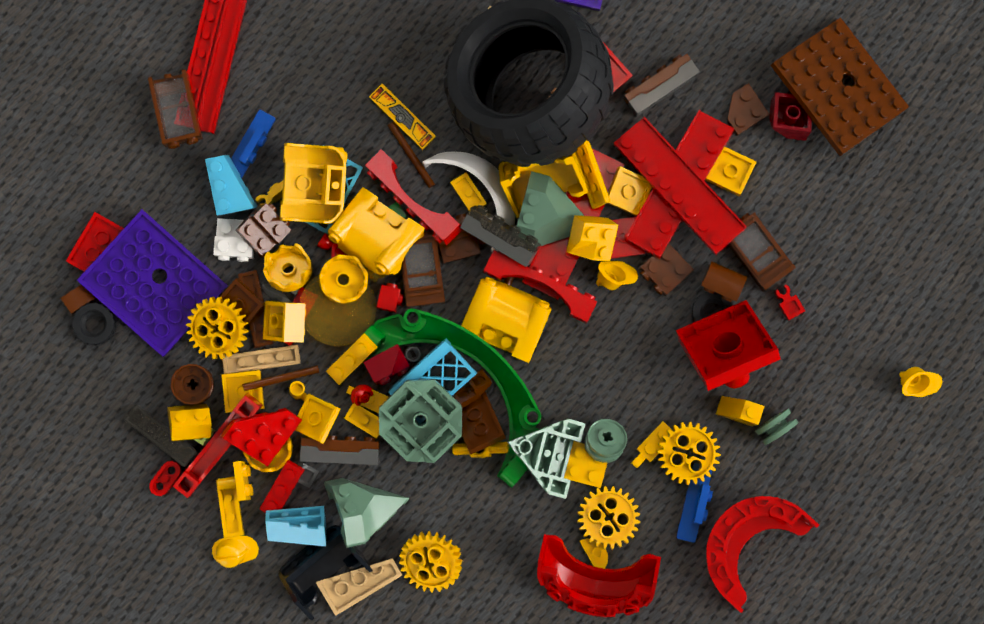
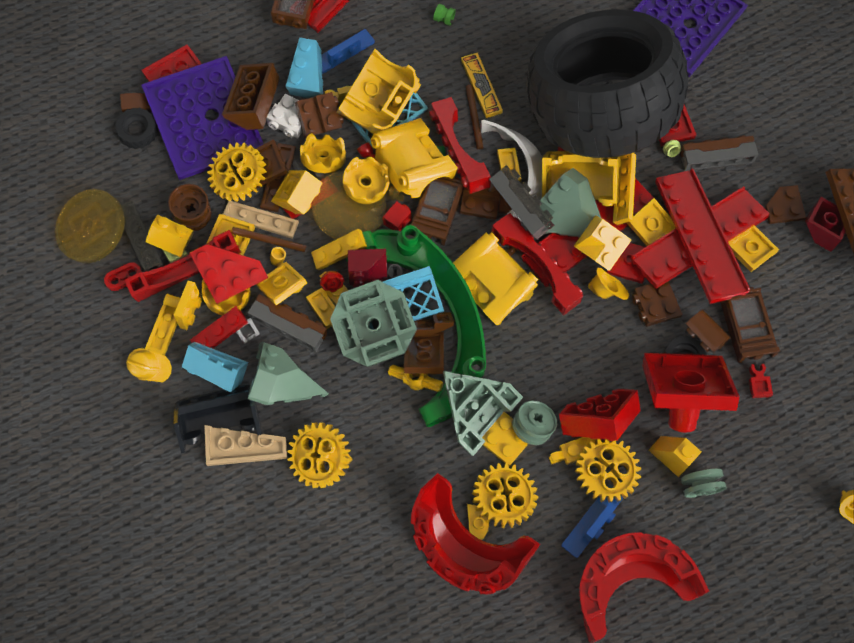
camera: 20 degrees right, 15 degrees down
none -> clear yellow plate [55,189,125,263]
none -> reddish brown slope [222,63,280,130]
none -> bright green wheel [433,3,456,26]
none -> red brick [559,389,641,441]
none -> yellowish green plate [663,140,681,157]

